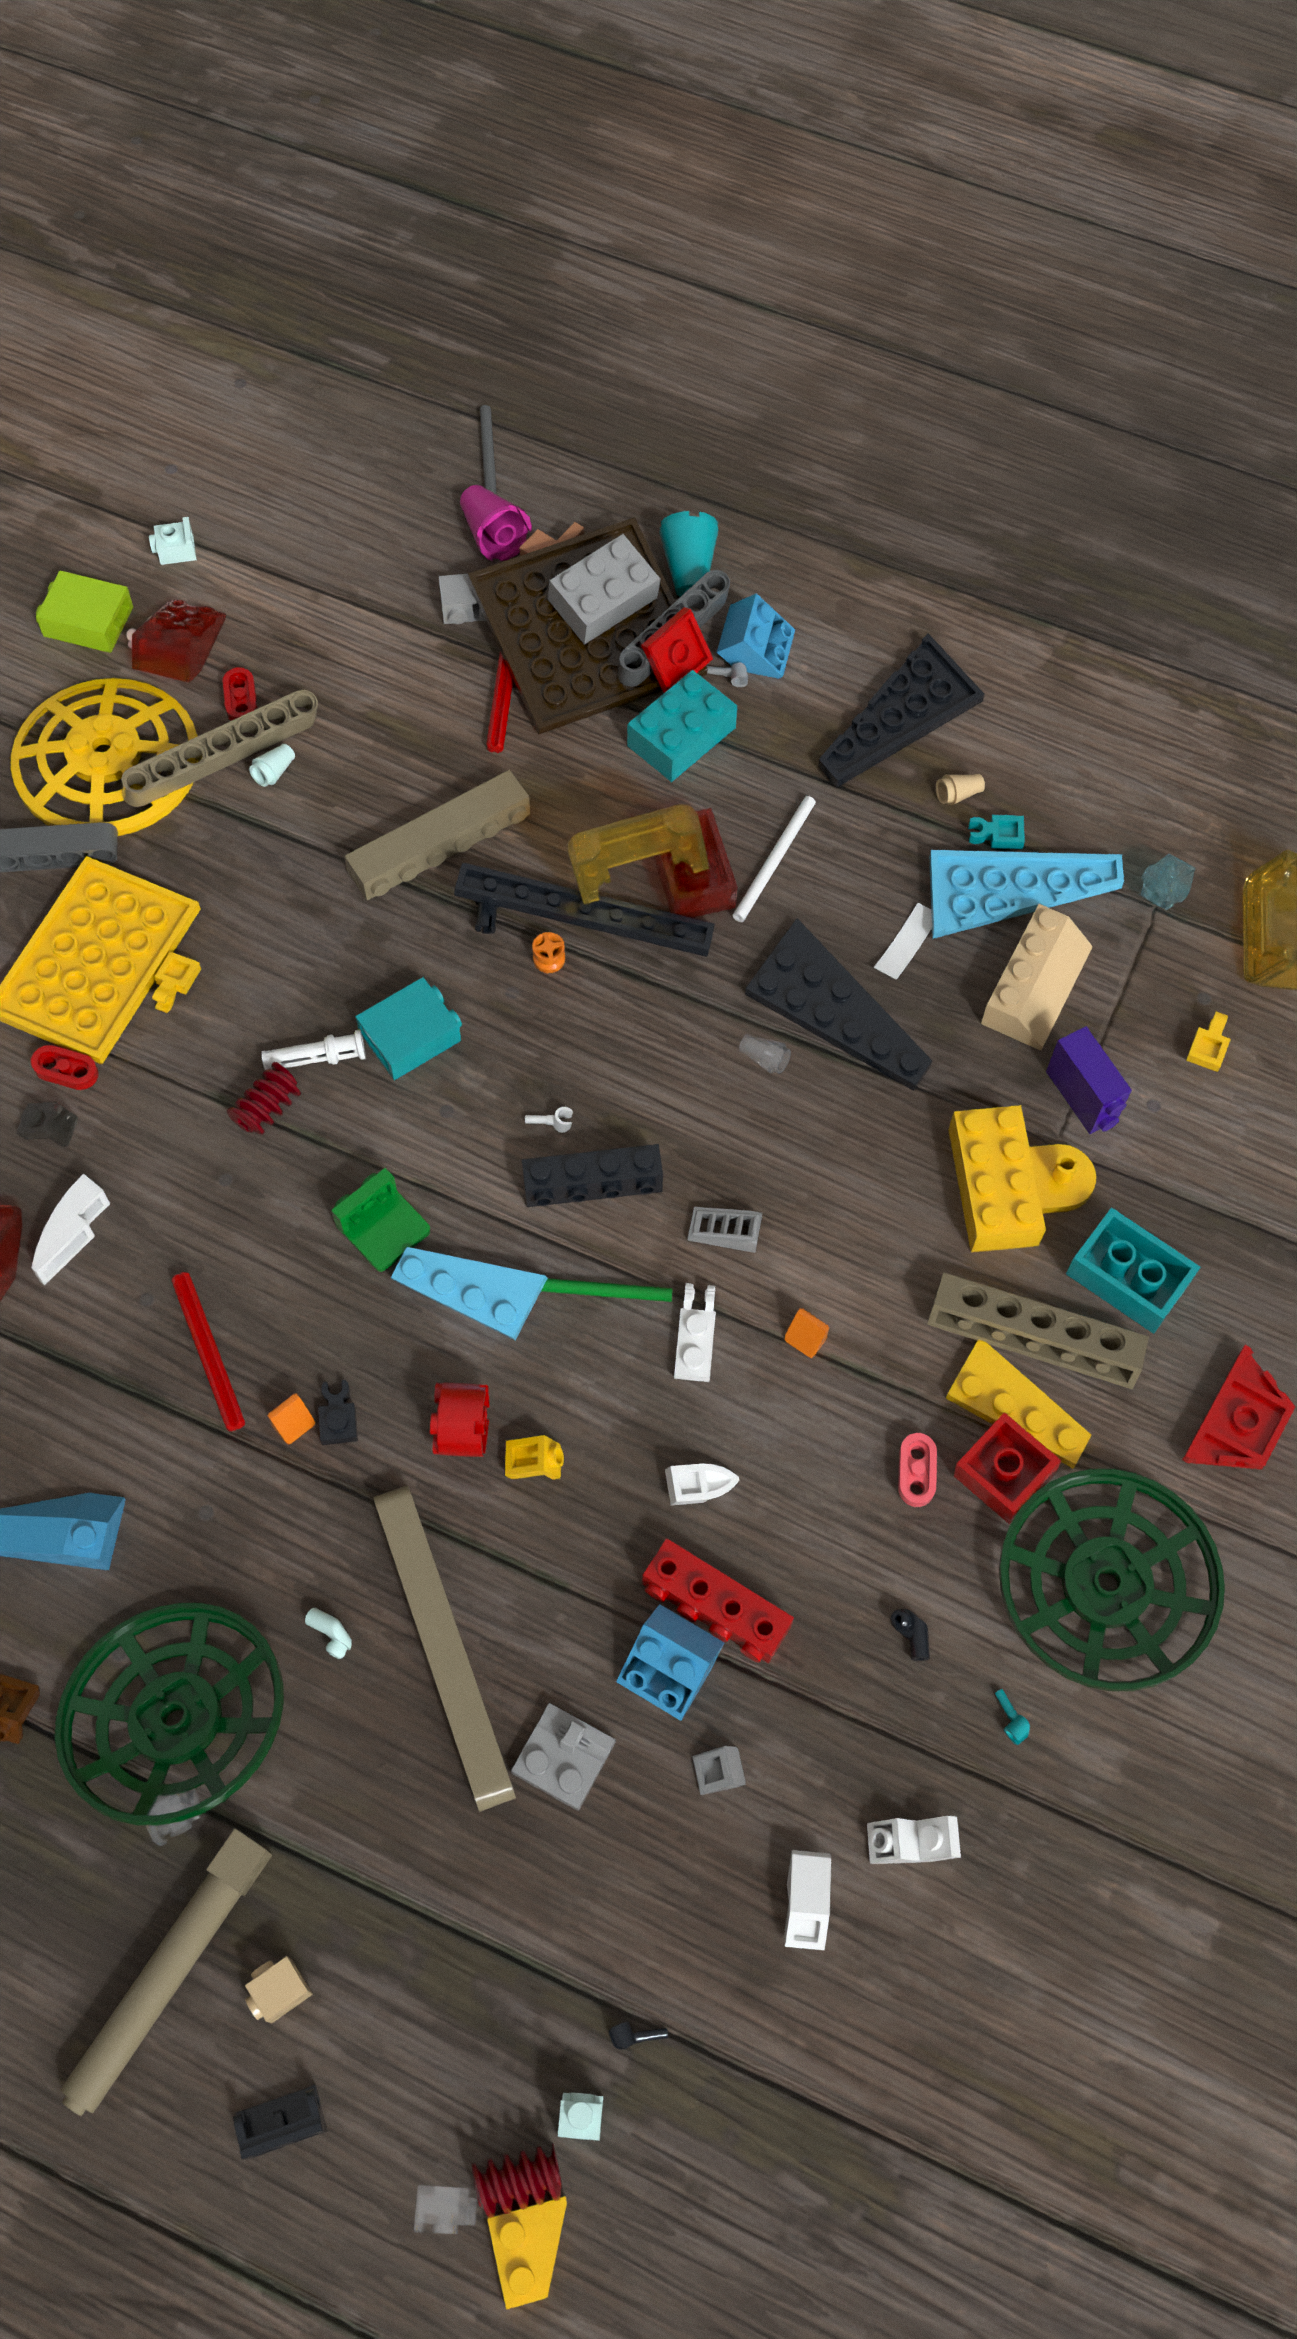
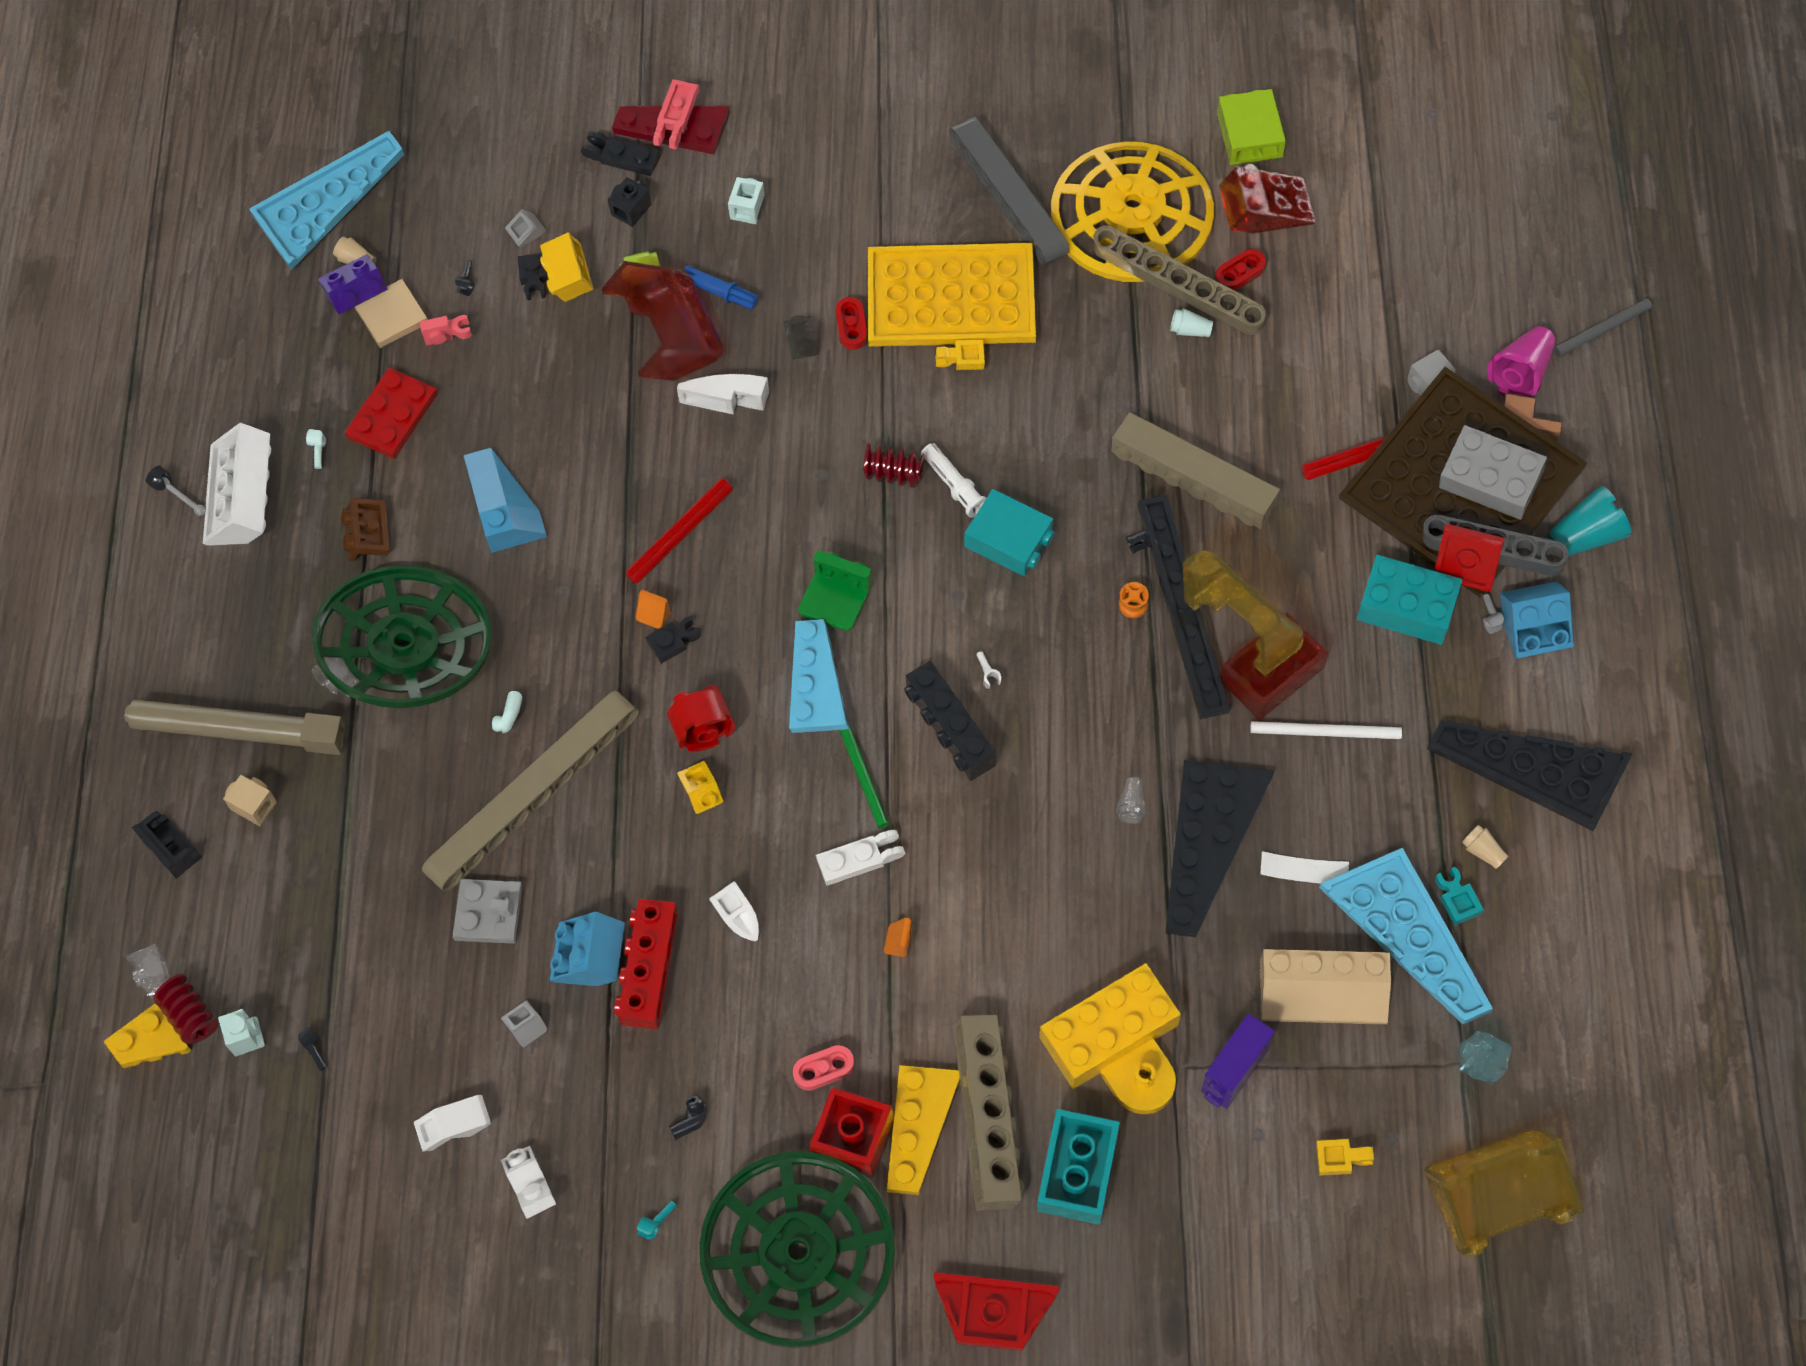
camera: 70 degrees right, 0 degrees up
light aqua brick [149,517,197,565] -> none
light grey slope [688,1207,763,1253] -> none

